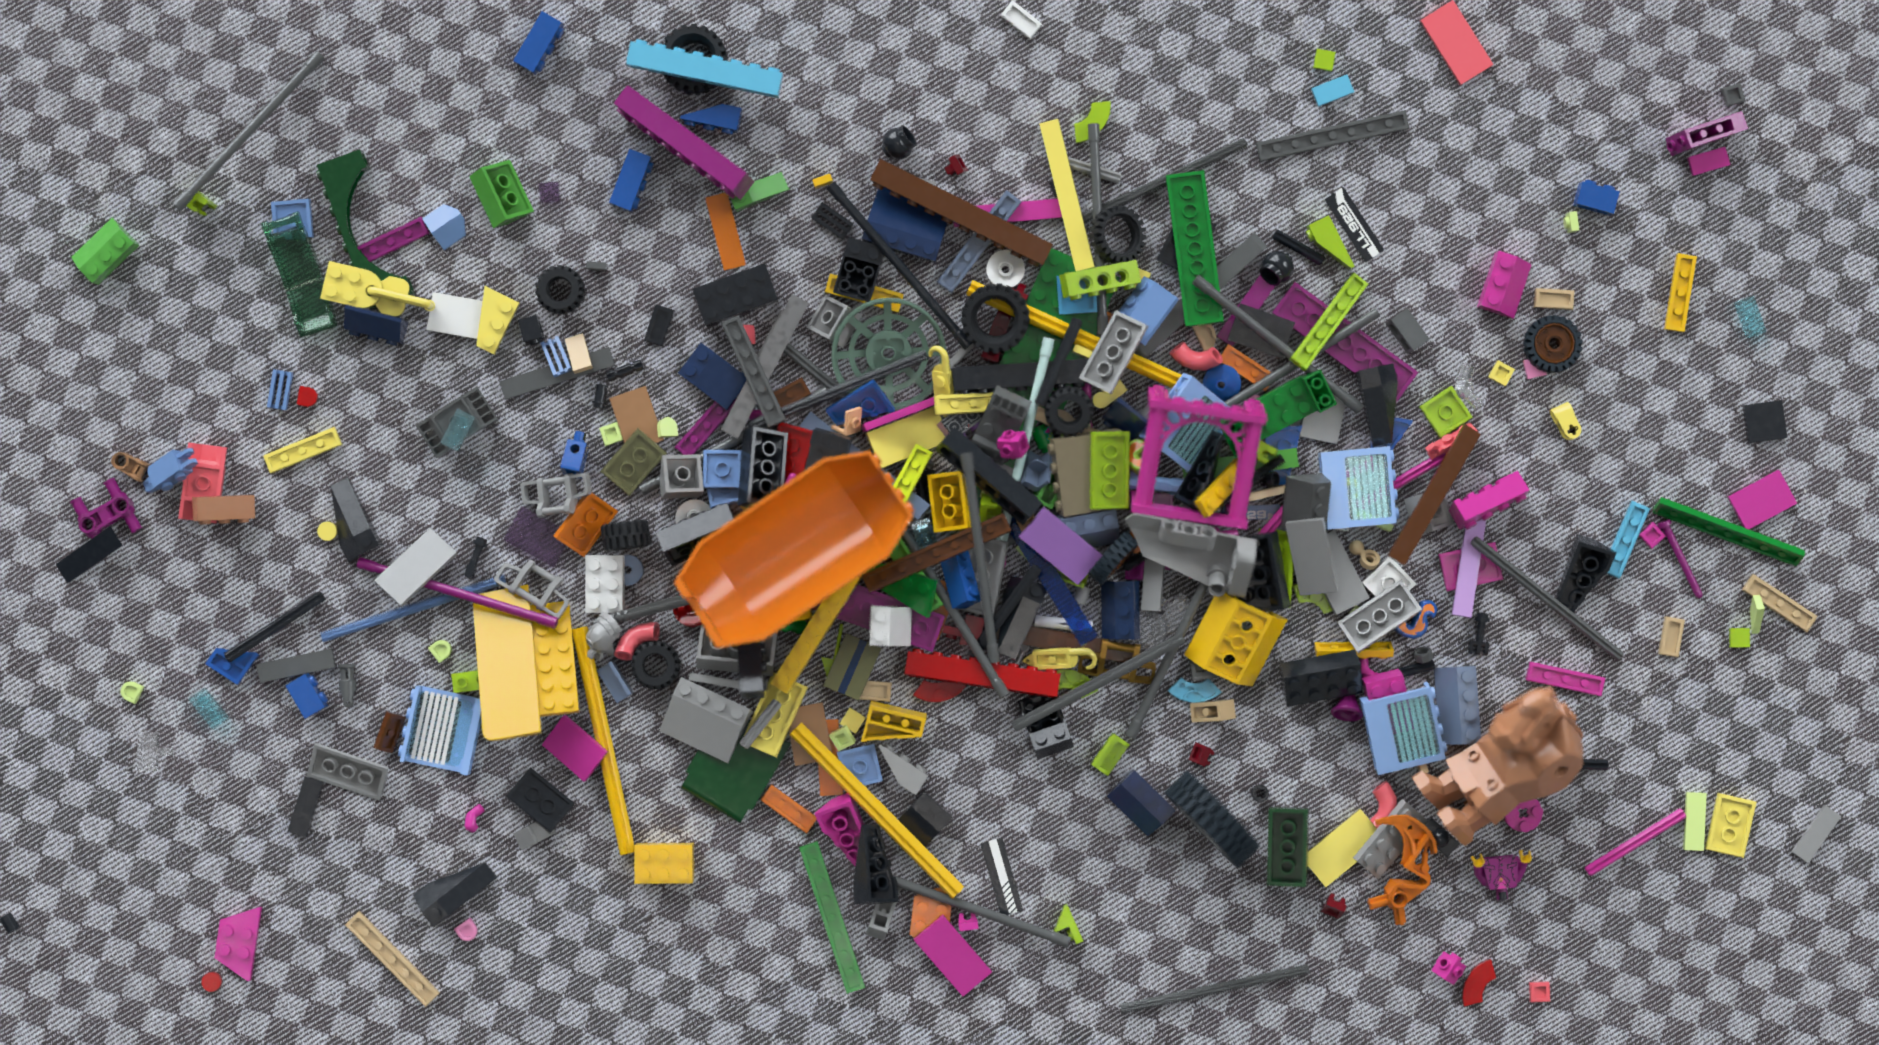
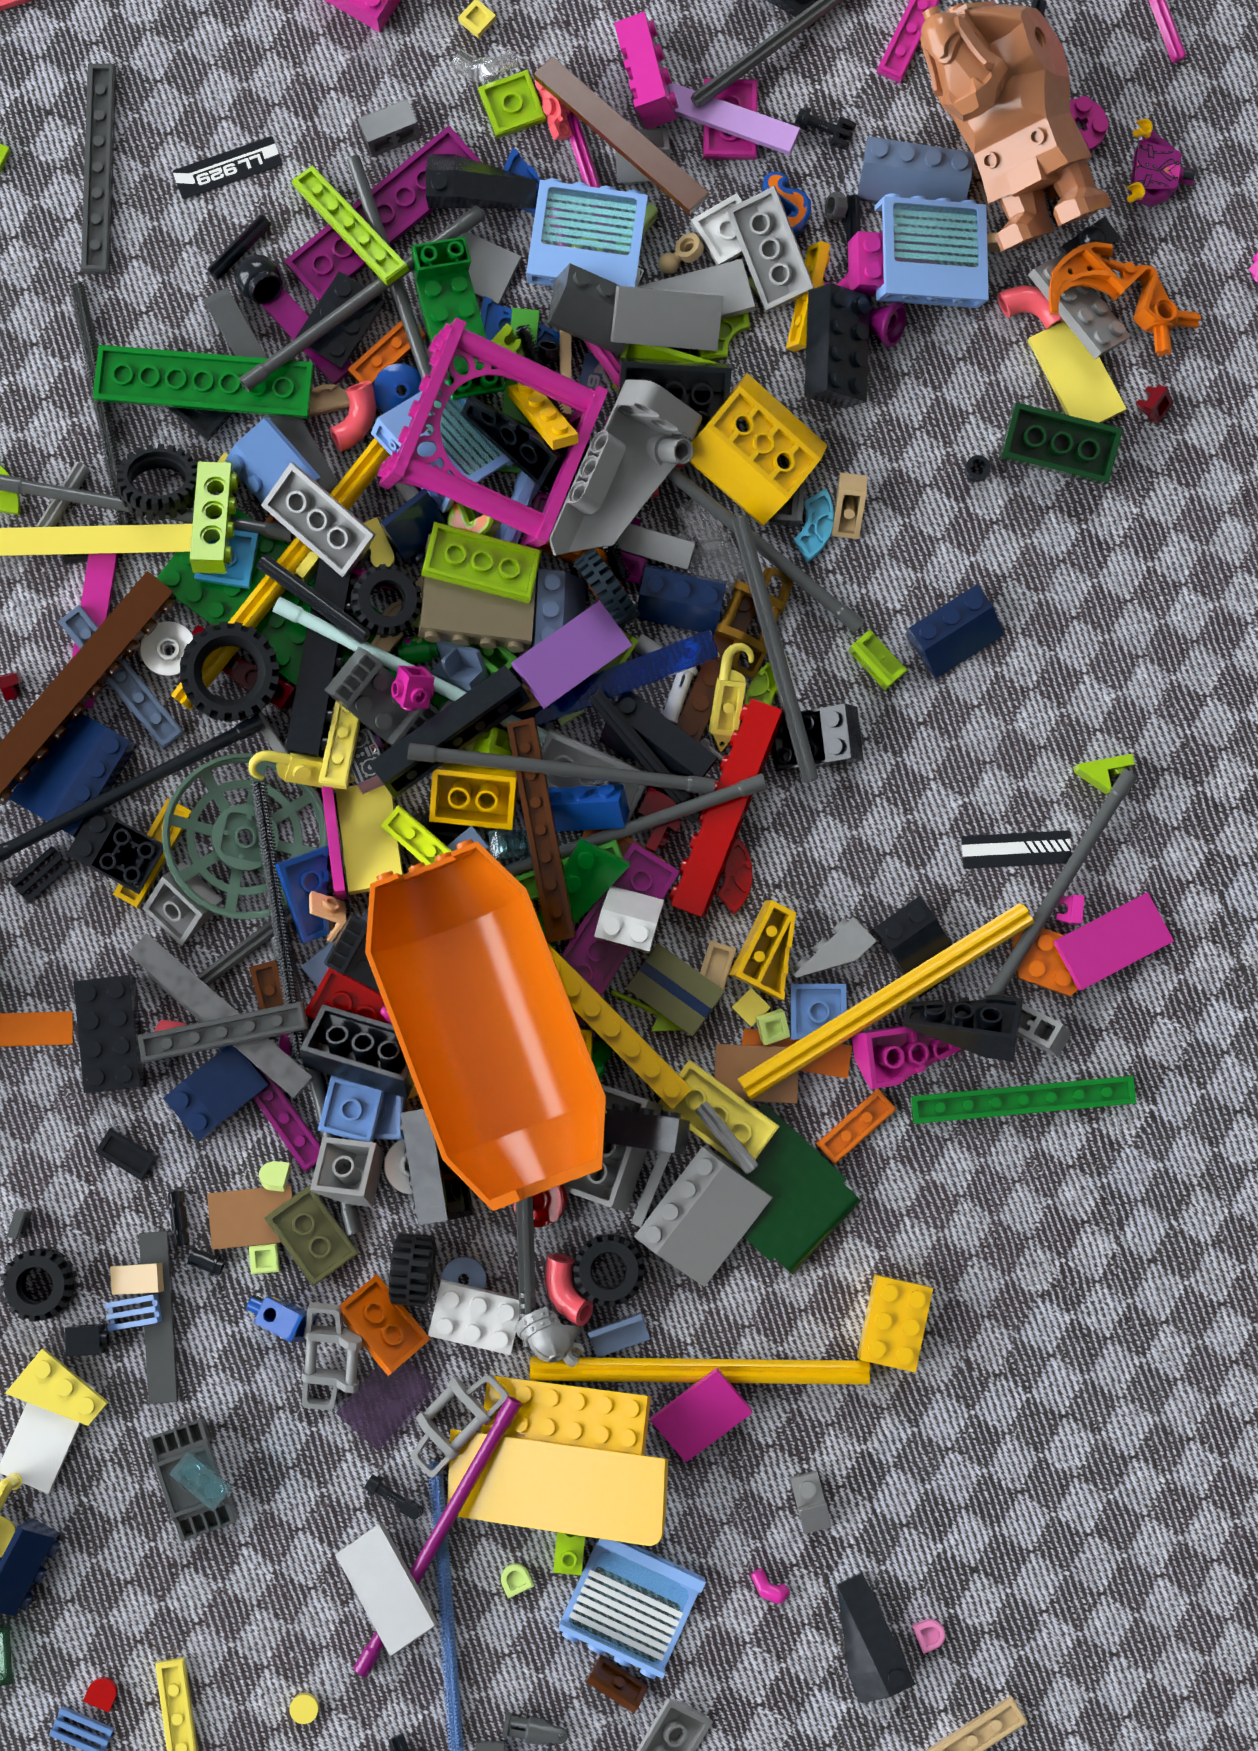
camera: 80 degrees left, 5 degrees down
black wedge [331,477,383,563] -> none
black tile [505,767,575,833] -> none
dark grey axle [1120,964,1310,1014] -> none
black wheel [1164,770,1261,868] -> none
dark red tile [1188,742,1214,766] -> none
lime slope [1306,215,1355,270] -> none
medium azure tile [1311,75,1354,107] -> none

